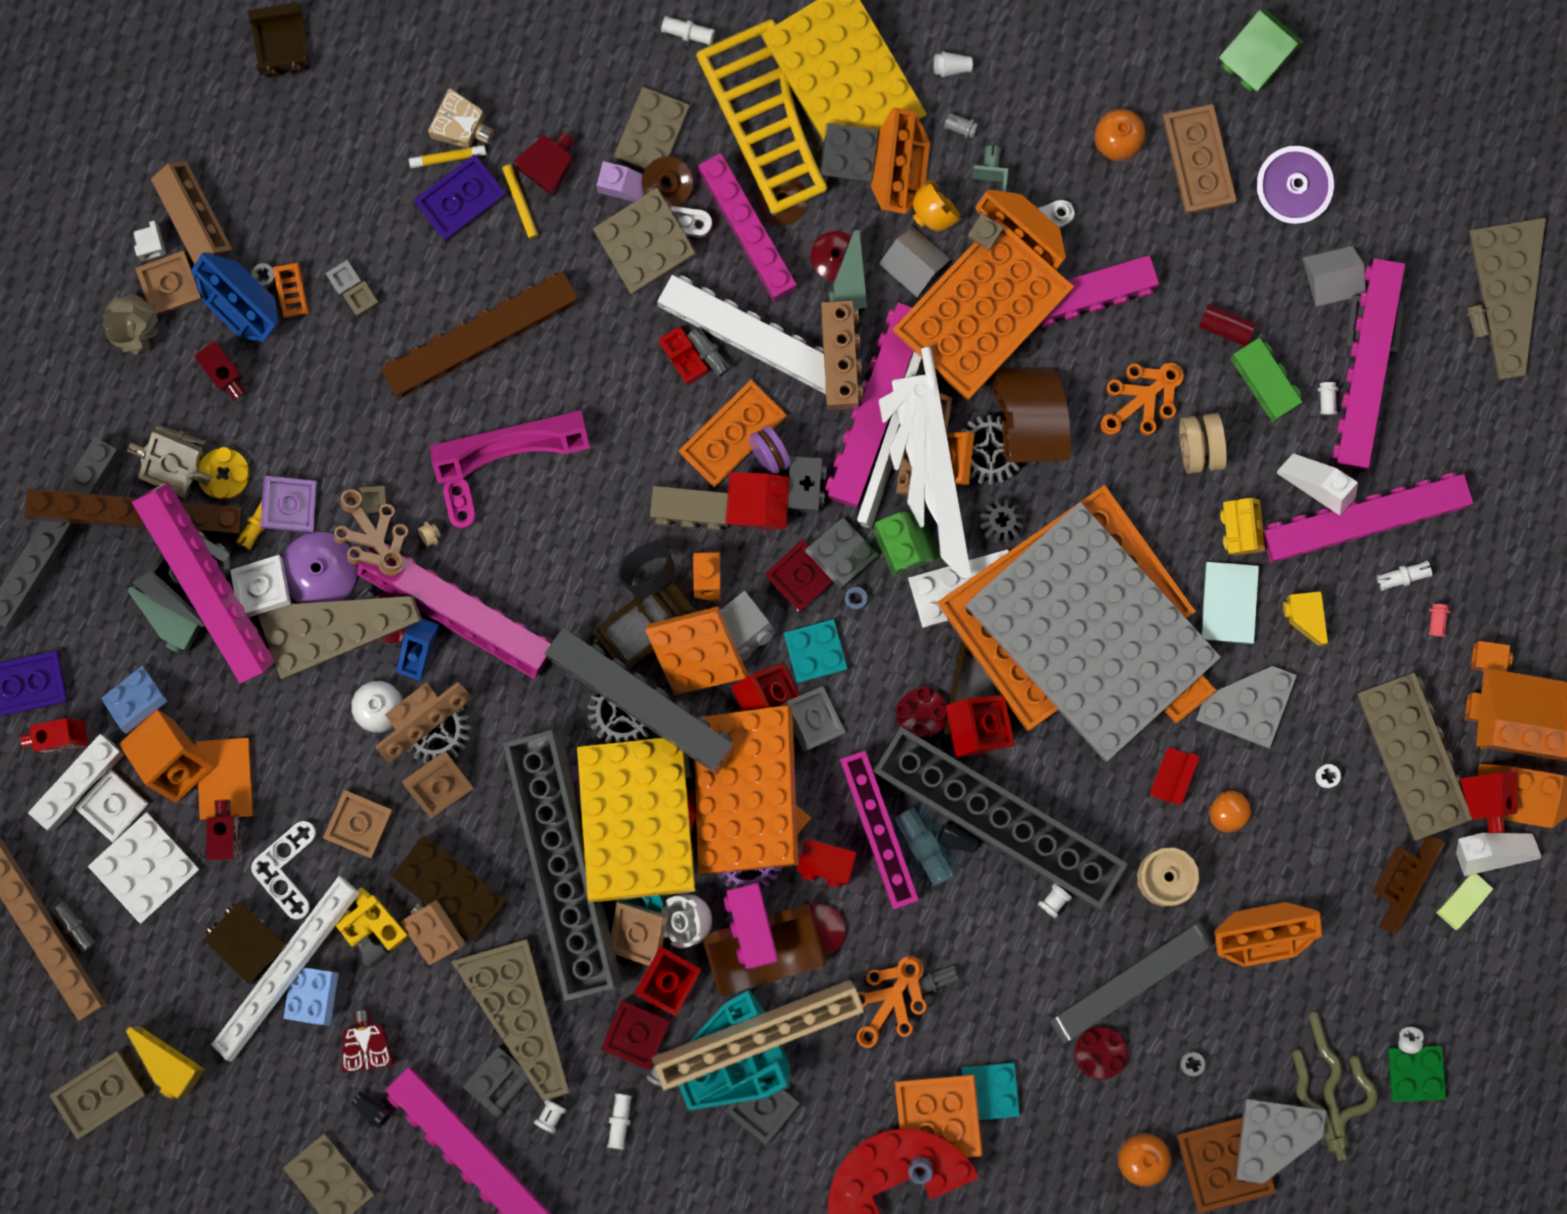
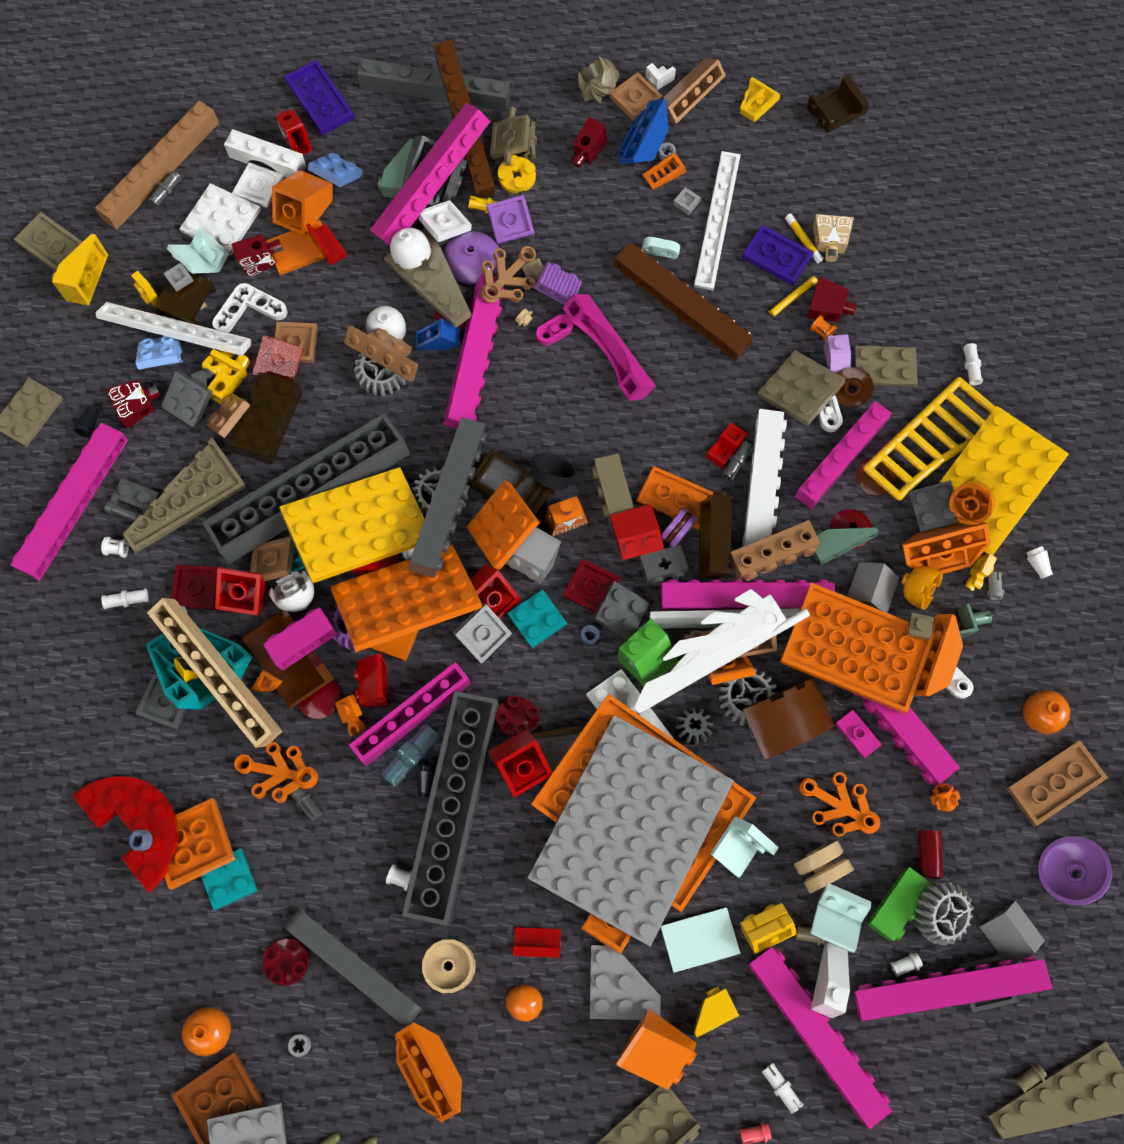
camera: 70 degrees right, 10 degrees down
dark tan plate [343,281,379,318] -> none
medium nougat plate [402,751,474,819] -> none
white bush [1316,764,1341,788] -> none
none -> yellow plate [131,271,158,306]
none -> dark grey plate [161,371,213,427]
none -> light grey plate [163,263,193,292]
none -> light aqua bracket [167,229,229,274]
none -> yellow slope [174,658,198,683]
none -> orange tile [251,670,282,693]
none -> clear red plate [252,335,304,382]
none -> red panel [306,223,347,266]
none -> orange plate [335,694,366,736]
none -> white cylinder [390,228,431,269]
none -> medium lavender brick [533,262,582,305]
none -> orange slope [616,1009,697,1090]
none -> light aqua beam [642,237,680,259]
none -> white tile [694,151,741,291]
none -> dark brown door [698,492,733,578]
none -> light aqua bracket [711,816,779,877]
none -> yellow wing [740,77,780,122]
none -> dark tan pin [796,925,825,946]
none -> orange bush [810,315,837,341]
none -> light aqua bracket [810,884,872,952]
none -> dark pink plate [835,710,882,759]
none -> light grey gear [914,881,974,946]
none -> orange gear [930,783,960,812]
none -> orange cylinder [949,481,995,525]
none -> yellow plate [965,554,997,591]

